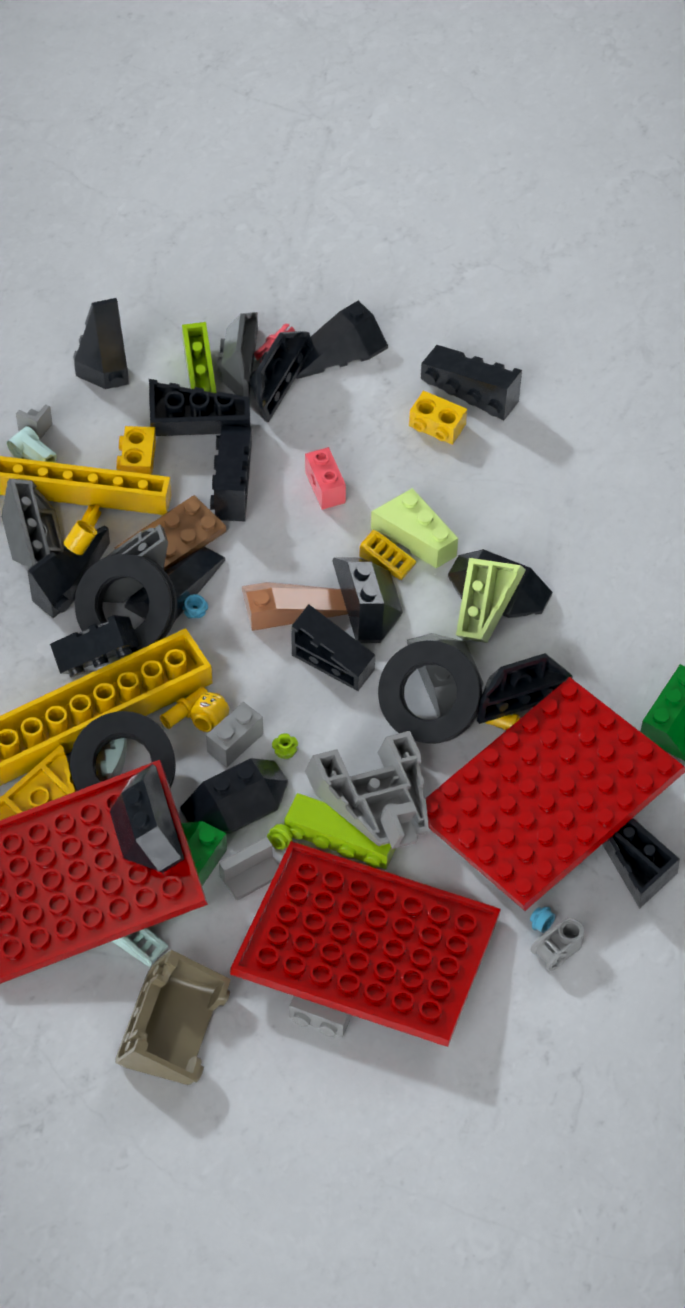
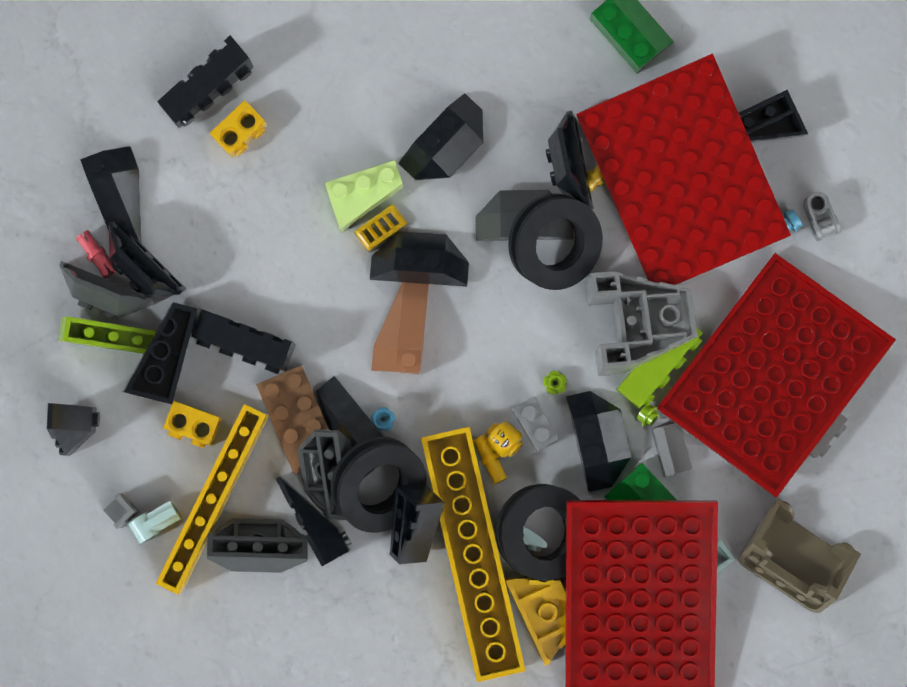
camera: 70 degrees left, 30 degrees up
yellow axle [64,504,102,555] -> none
black wedge [110,764,184,873] -> none
black wedge [291,604,375,691] -> none
coral brick [305,447,346,510] -> none
light grey panel [380,801,418,849] -> none
yellowish green wedge [456,558,526,643] -> none

